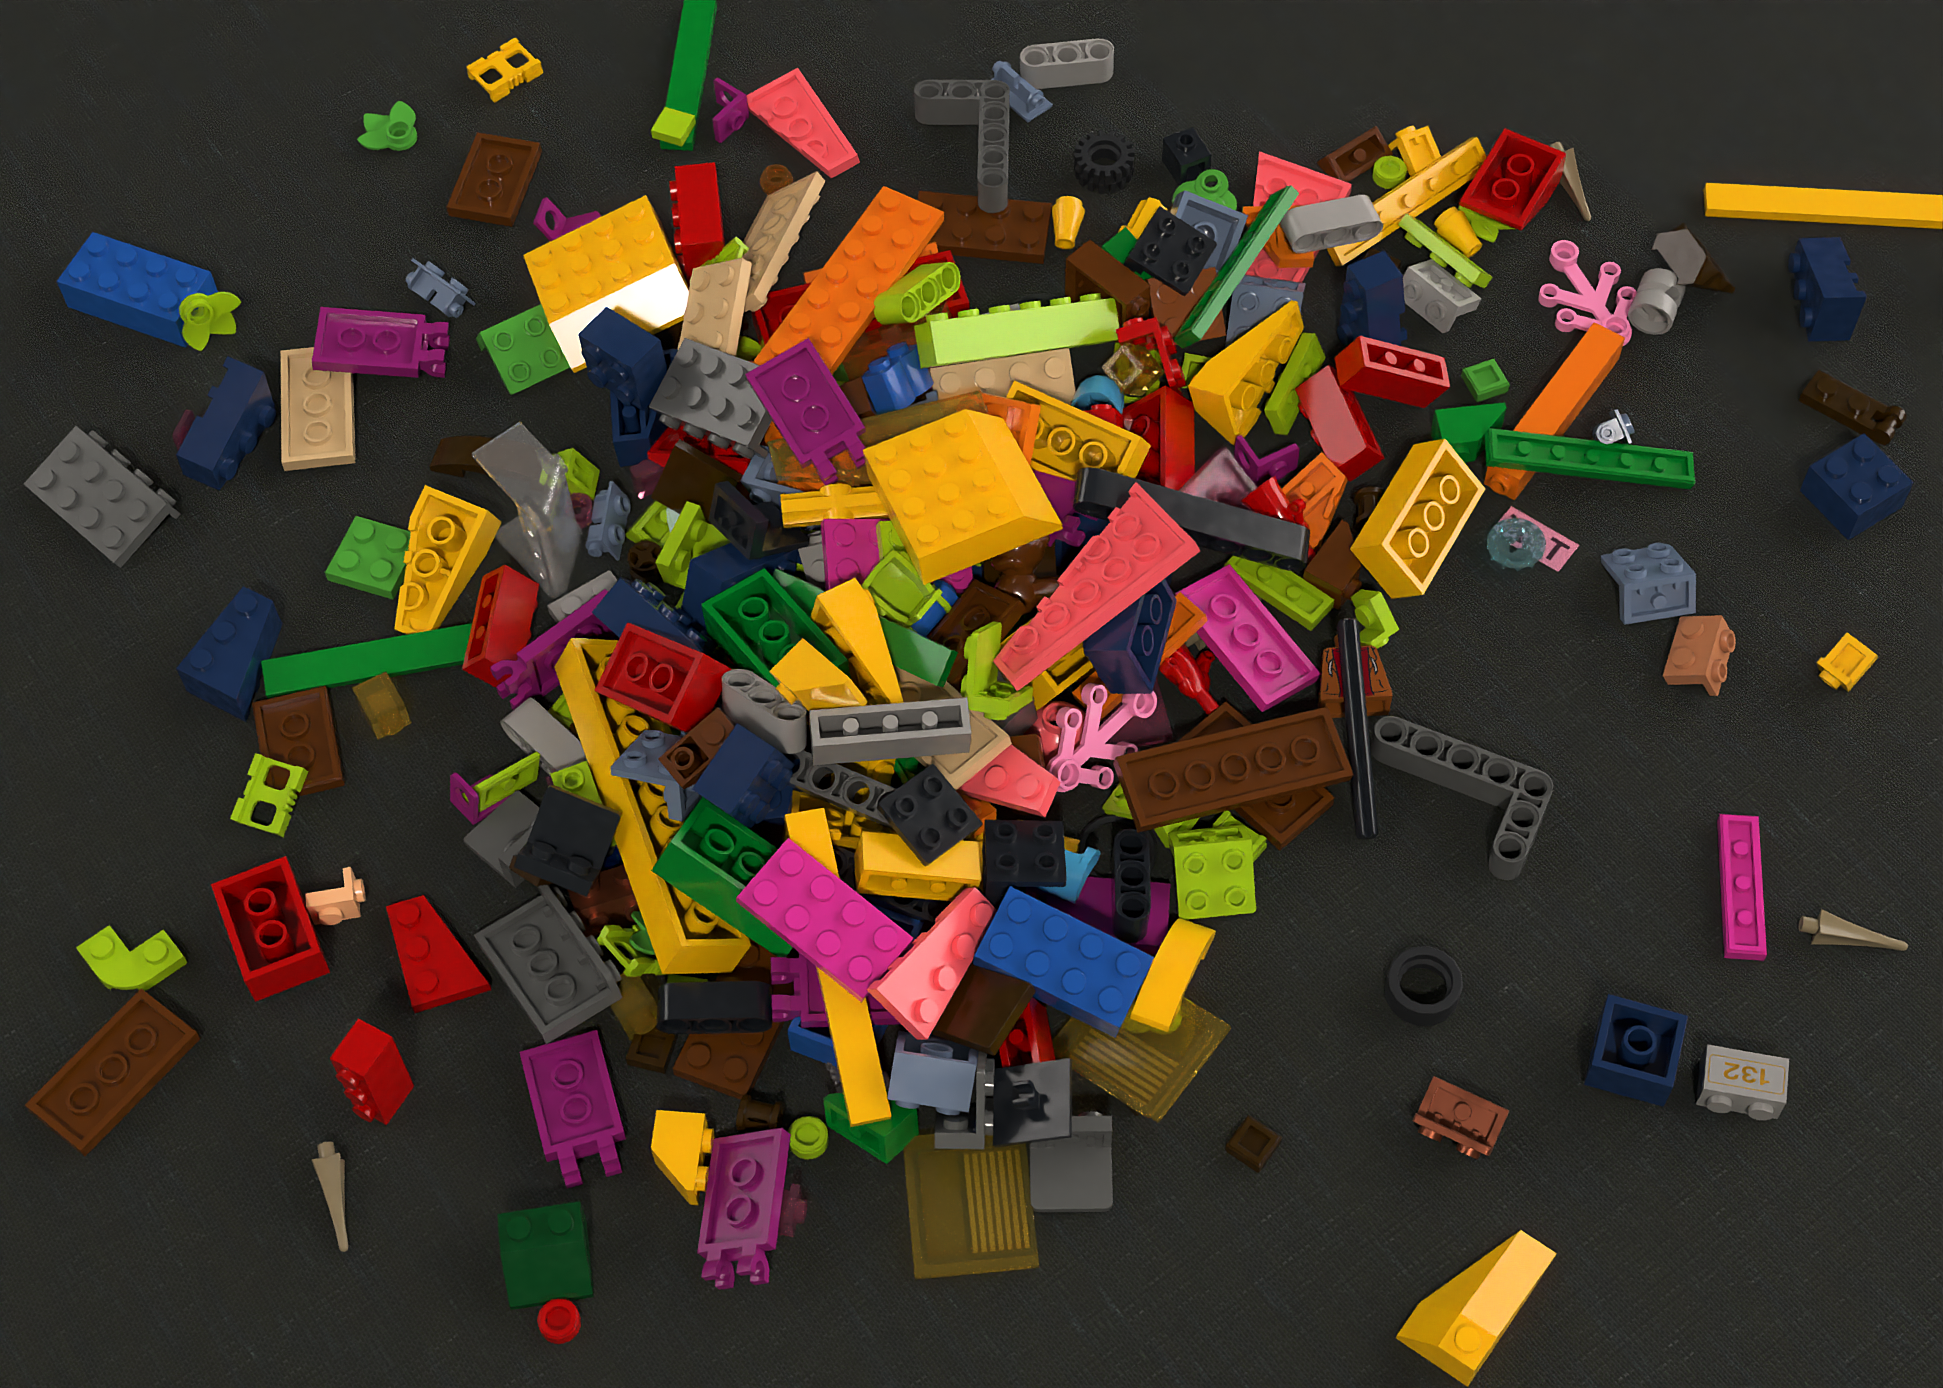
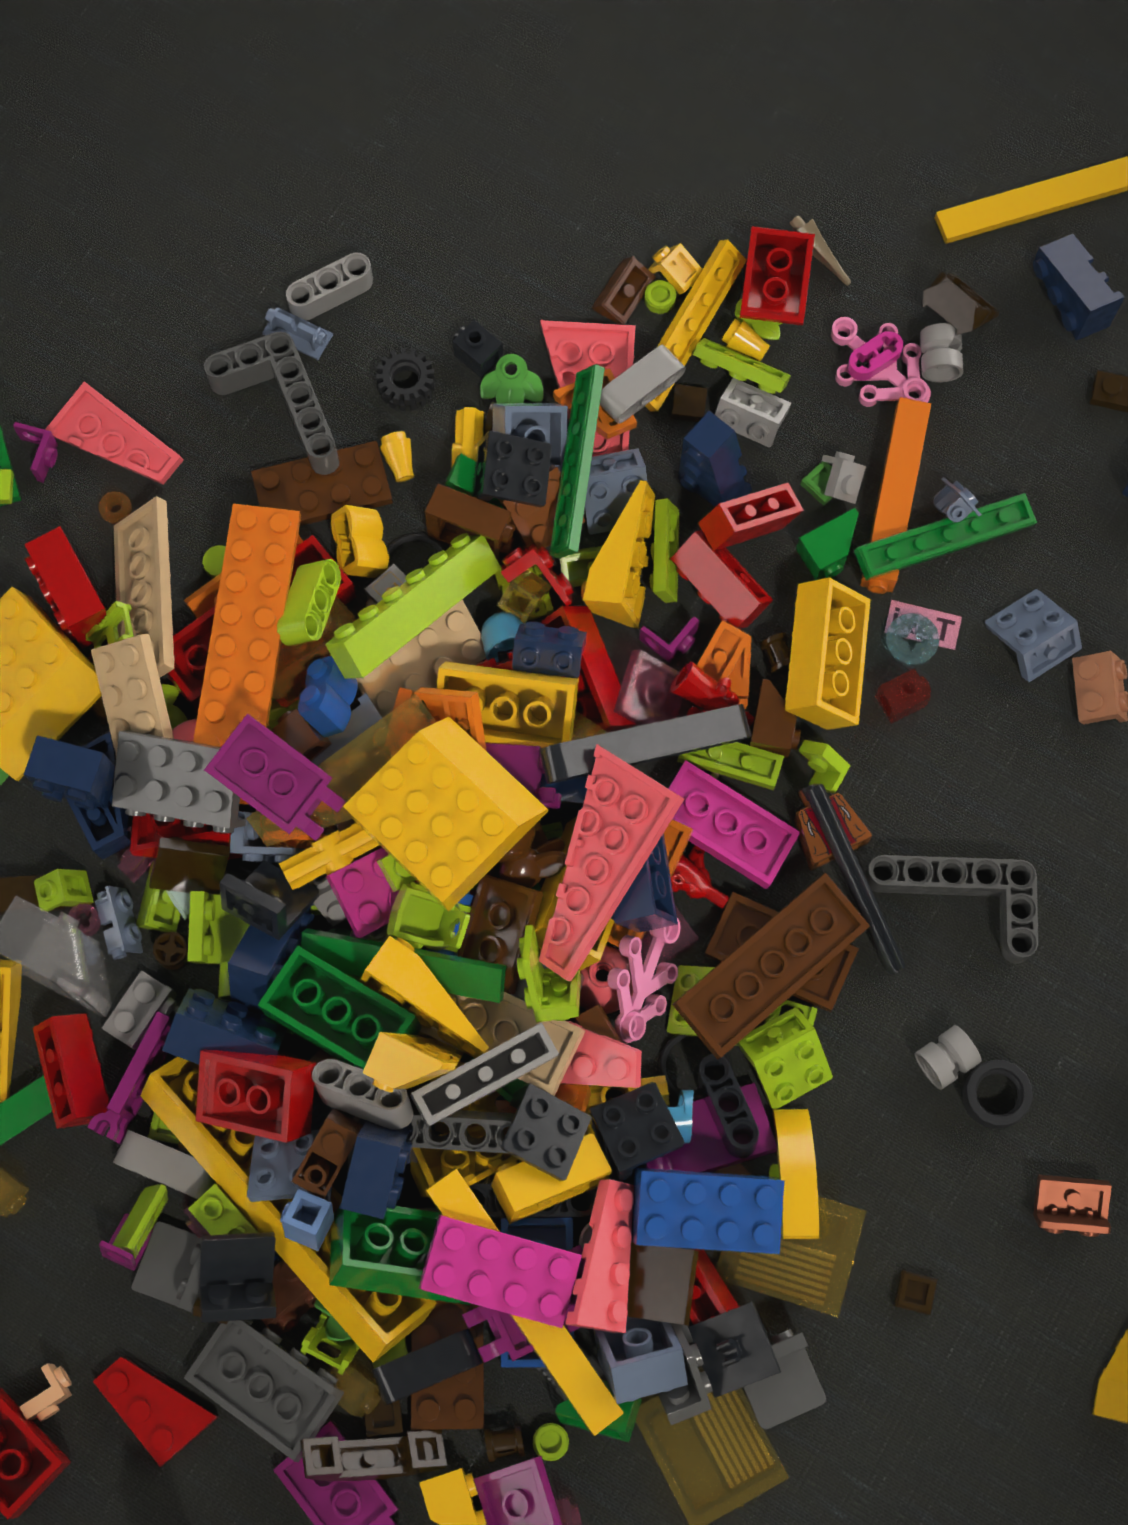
camera: 25 degrees left, 15 degrees up
none -> medium blue brick [280,1189,334,1251]
none -> dark brown slope [300,1430,447,1481]
none -> yellow brick [331,505,389,578]
none -> dark blue bracket [512,622,587,678]
none -> light grey bracket [821,451,866,504]
none -> dark pink beam [847,331,903,381]
none -> clear red brick [875,668,931,724]
none -> light grey wheel [914,1025,982,1090]

